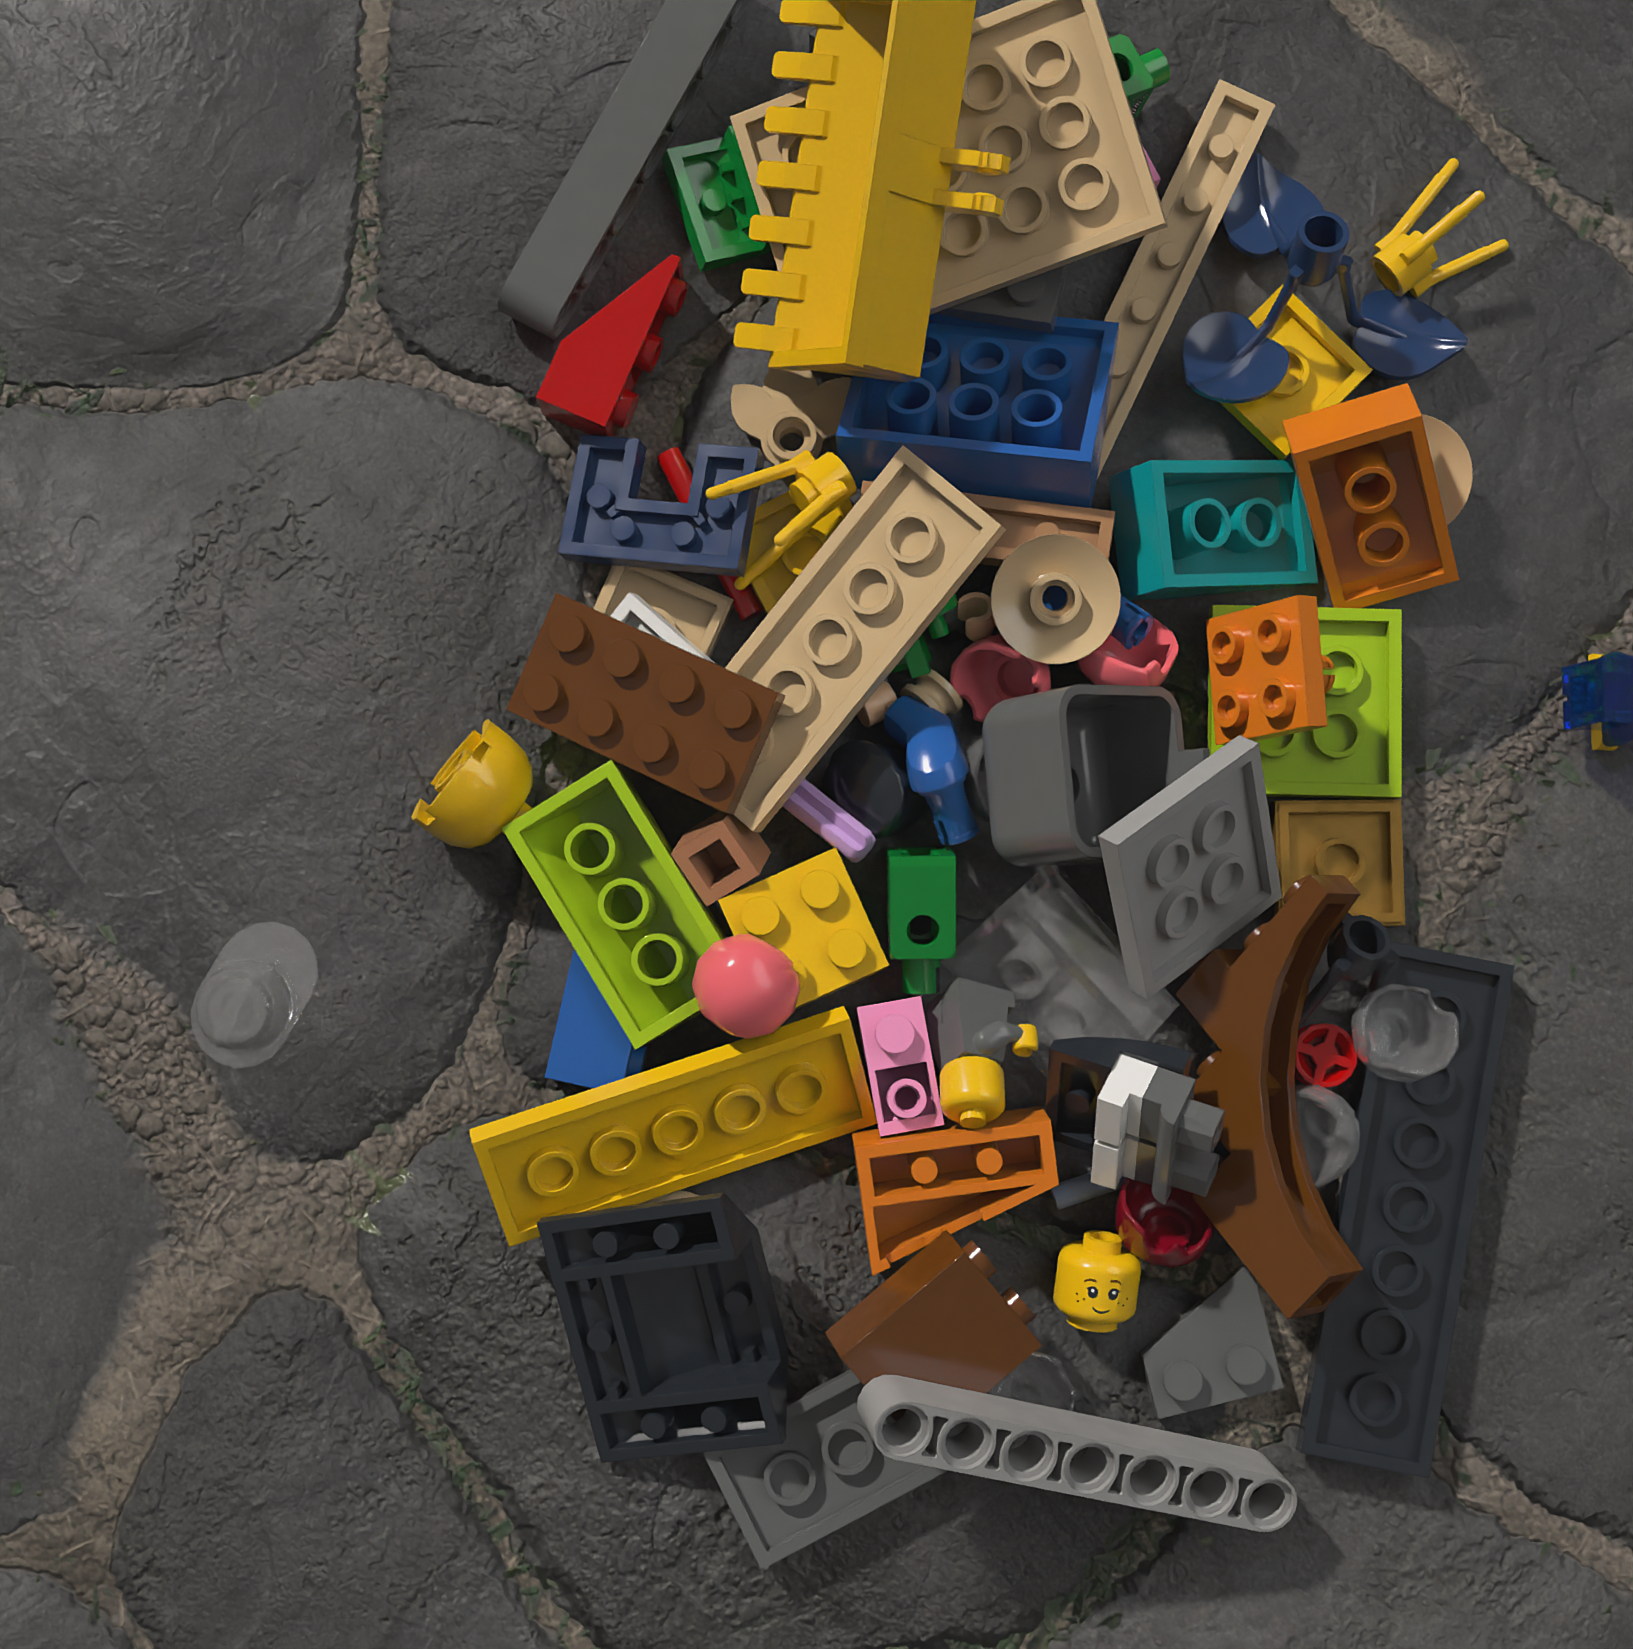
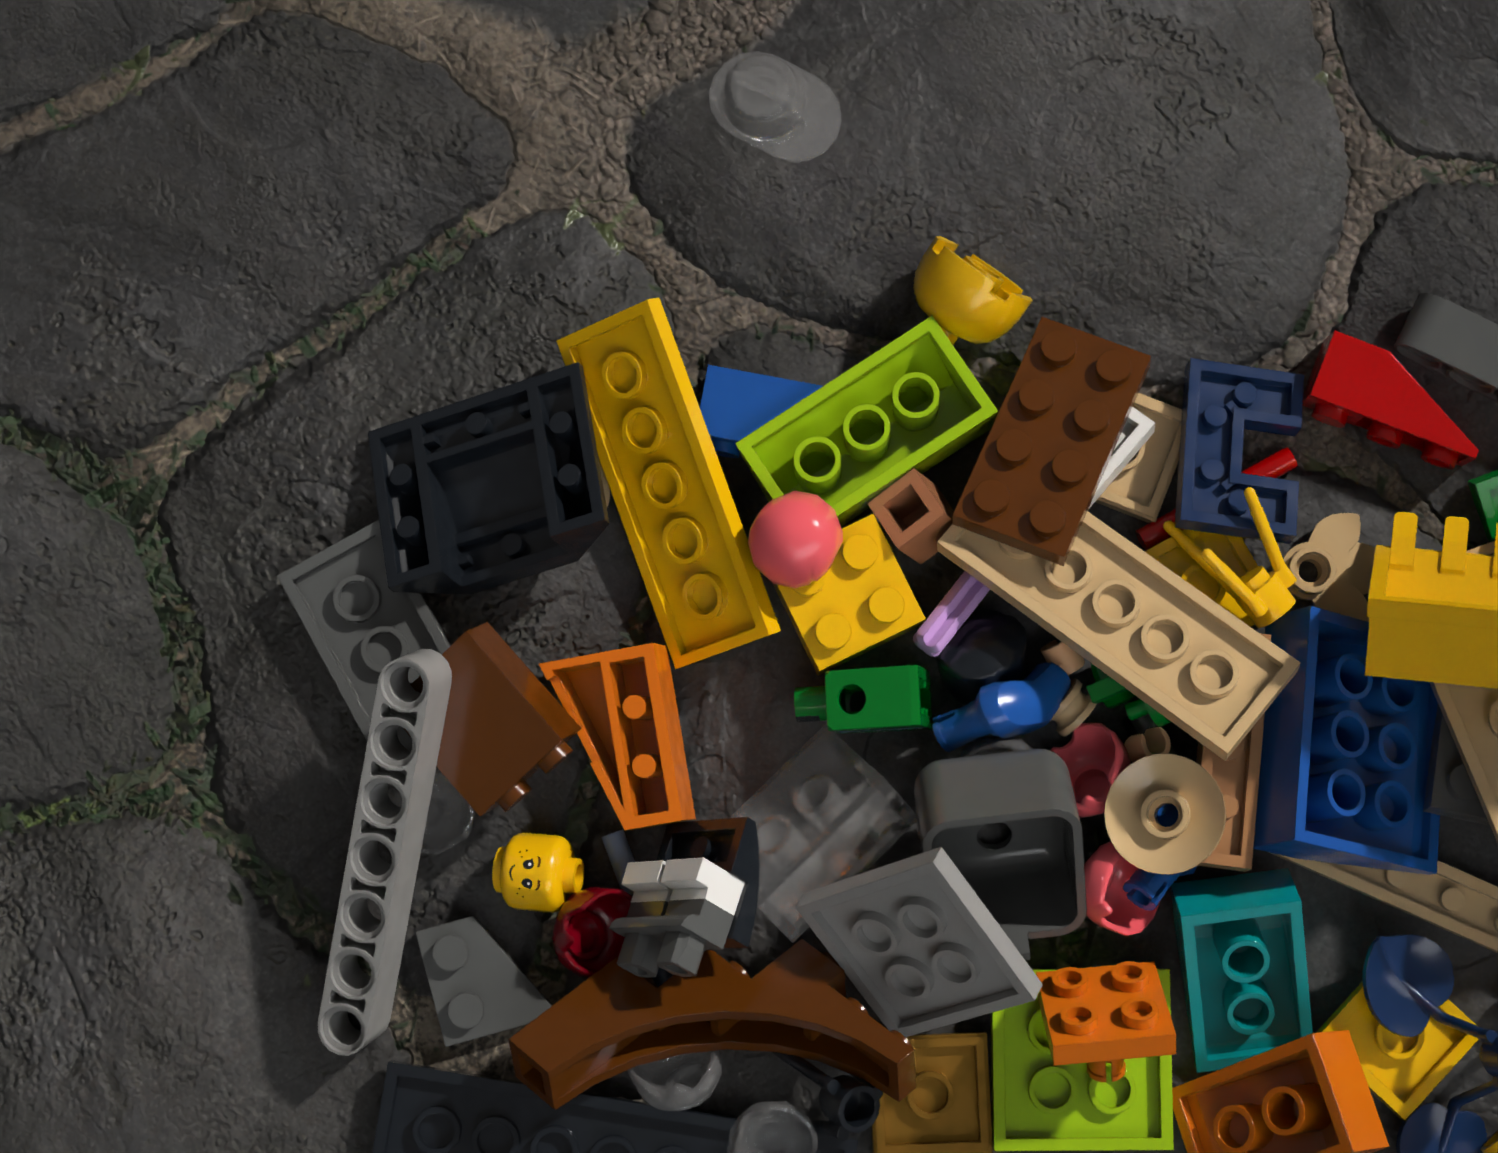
camera: 90 degrees right, 0 degrees up
bright pink slope [856,996,945,1137] -> none
piece [927,977,1038,1129] -> none
red wheel [1294,1023,1358,1088] -> none

